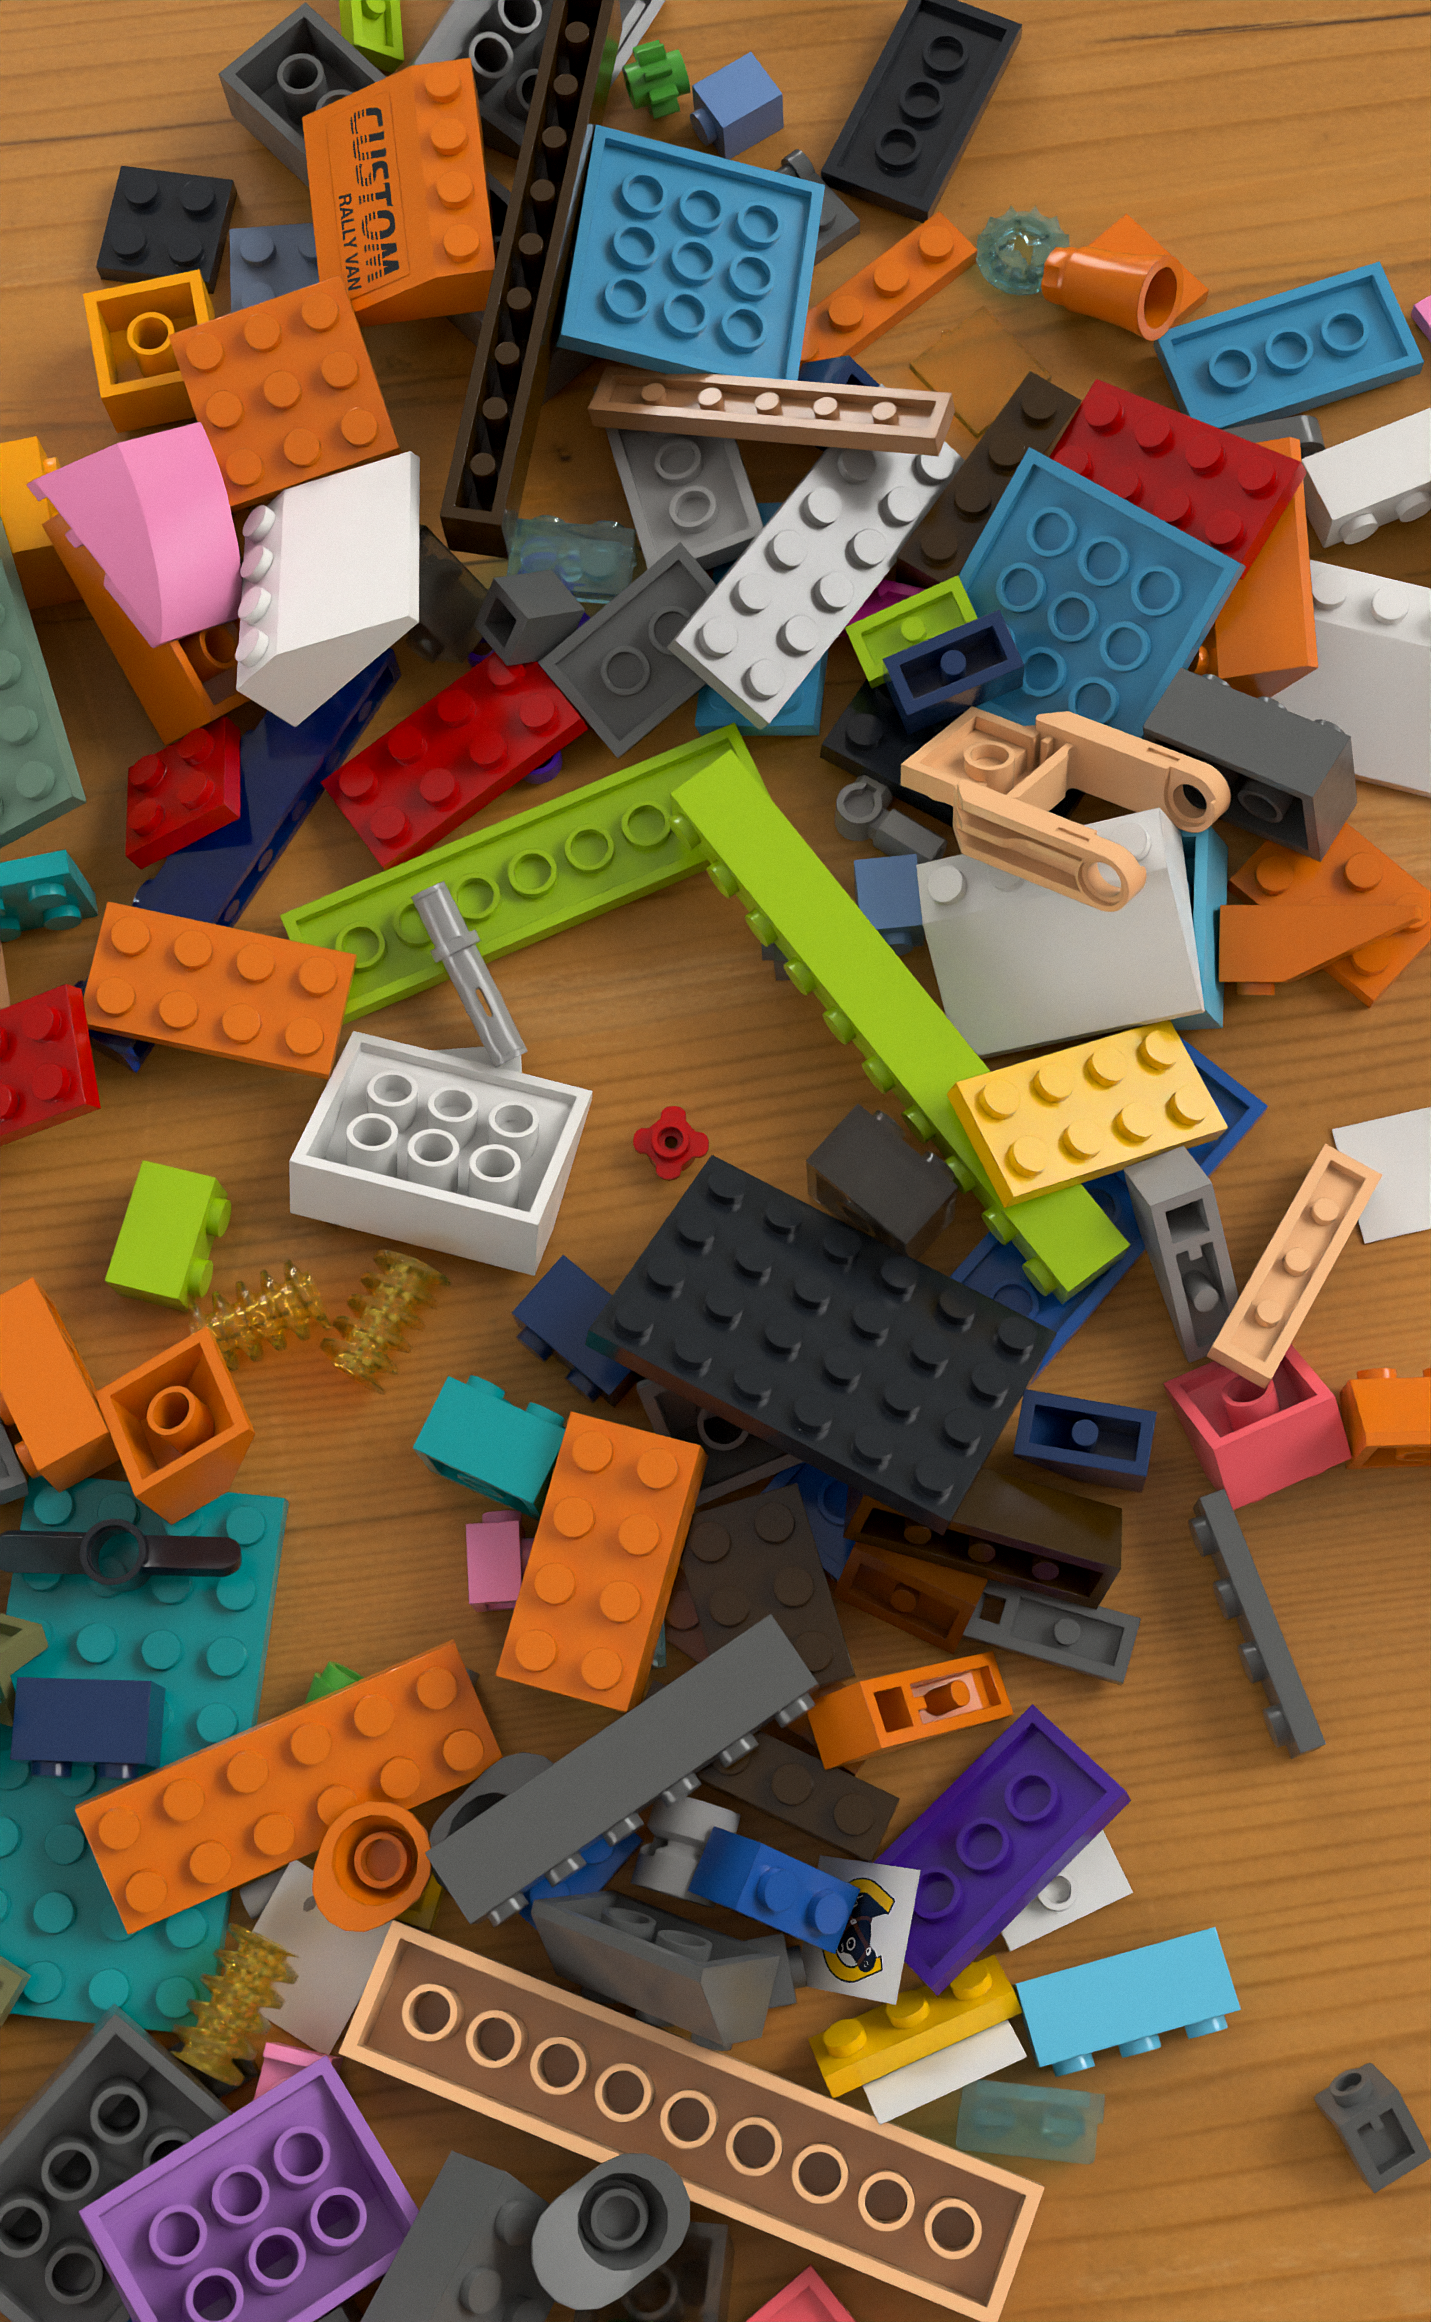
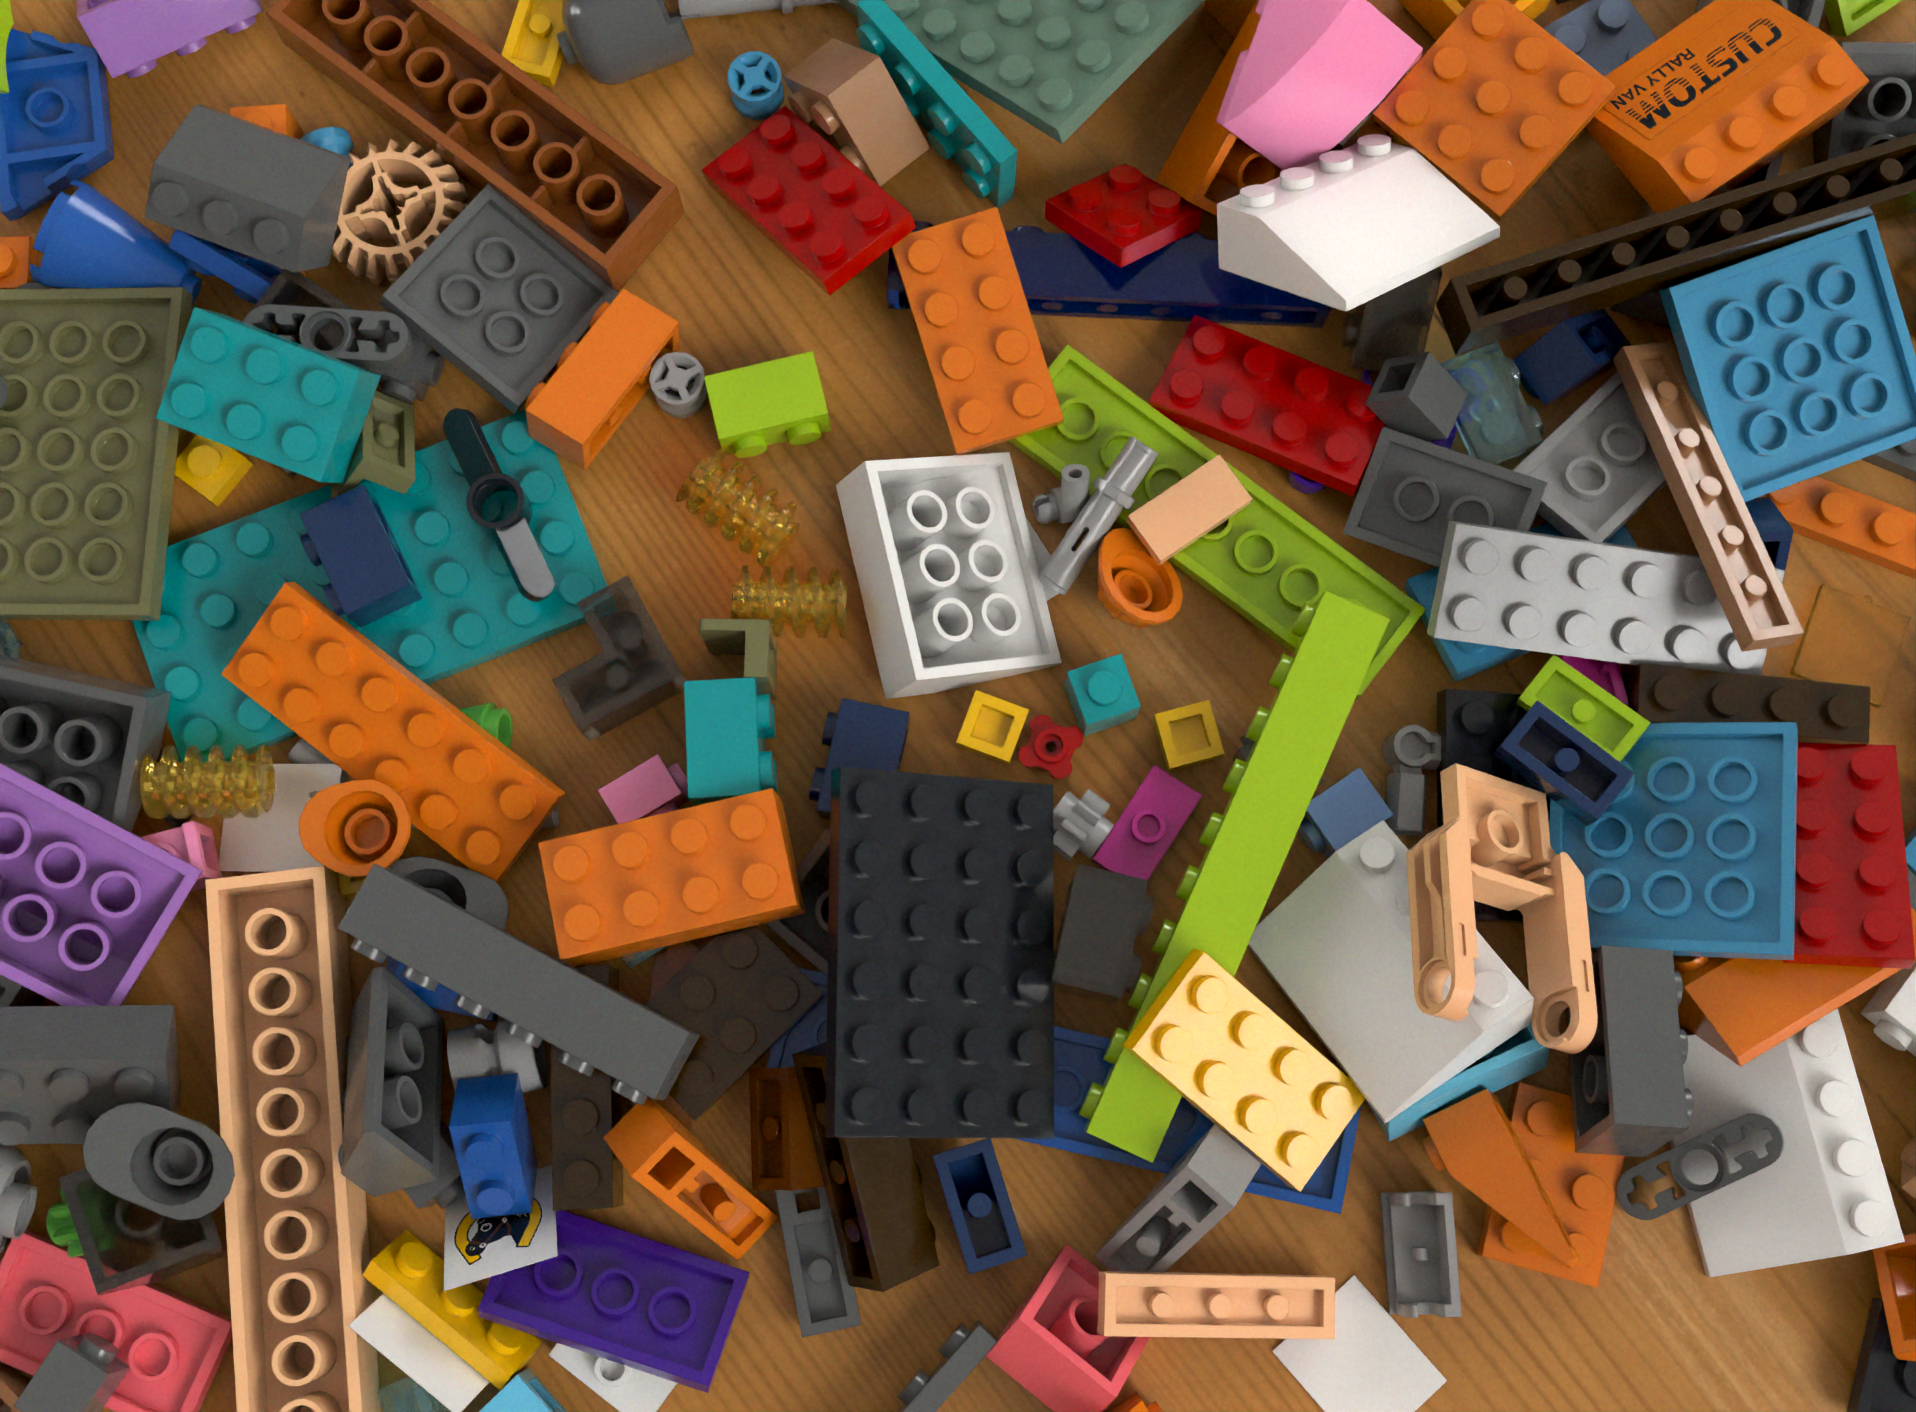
camera: 50 degrees right, 5 degrees up
orange slope [95,1326,255,1525] -> none
none -> clear smoke brick [552,575,686,741]
none -> light grey wheel [649,352,709,419]
none -> olive panel [699,619,778,700]
none -> yellow plate [956,690,1029,766]
none -> light grey arm [1032,464,1090,525]
none -> light grey gear [1053,789,1115,861]
none -> teal brick [1063,653,1141,737]
none -> dark pink plate [1092,764,1202,892]
none -> orange piece [1097,528,1183,628]
none -> light nougat tile [1126,454,1252,566]
none -> yellow plate [1152,700,1225,772]
none -> light grey hinge [1379,1190,1462,1318]
none -> dark blue slope [1512,308,1632,405]
none -> dark grey beam [1616,1113,1784,1220]

